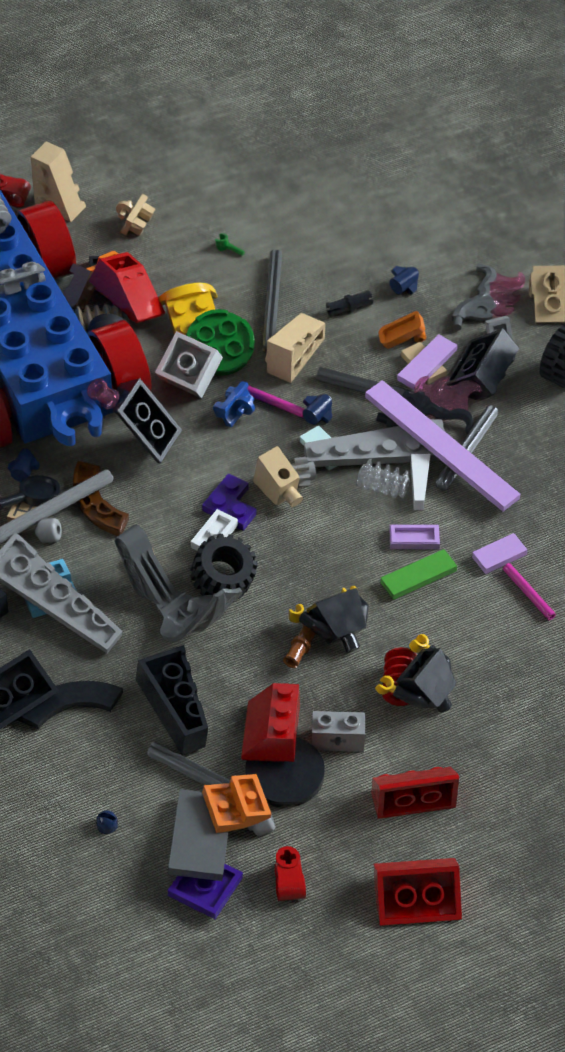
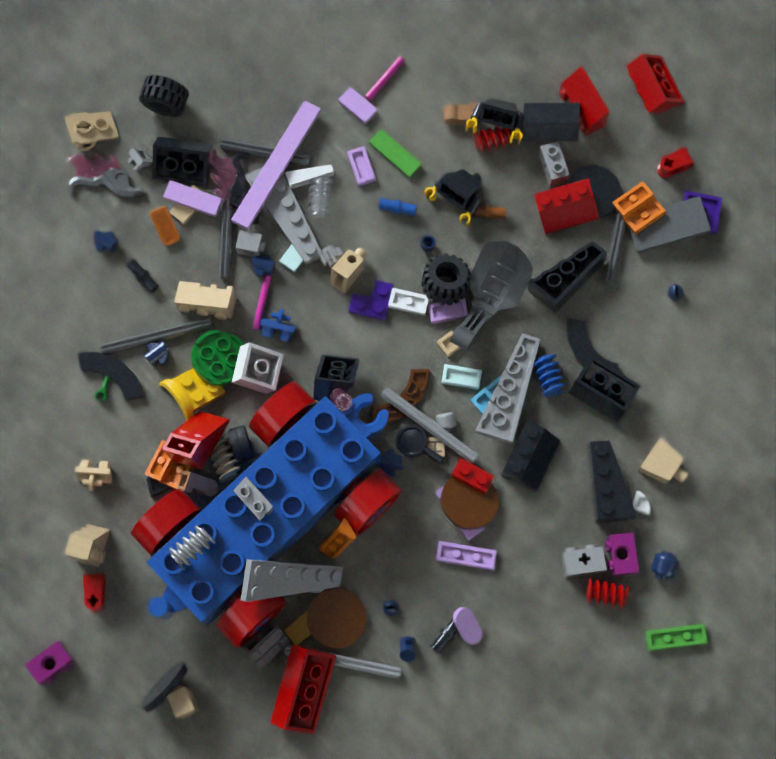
camera: 105 degrees left, 25 degrees up
none -> black tile [78,352,144,401]
none -> dark blue piece [144,342,170,367]
none -> light grey brick [235,230,265,257]
none -> blue pin [378,198,417,217]
none -> dark blue hinge [420,235,436,252]
none -> lavender tile [428,298,468,324]
none -> light aqua tile [441,364,482,390]
none -> medium nougat leg [443,102,477,125]
none -> black slope [522,103,580,141]
none -> blue piece [534,354,565,397]

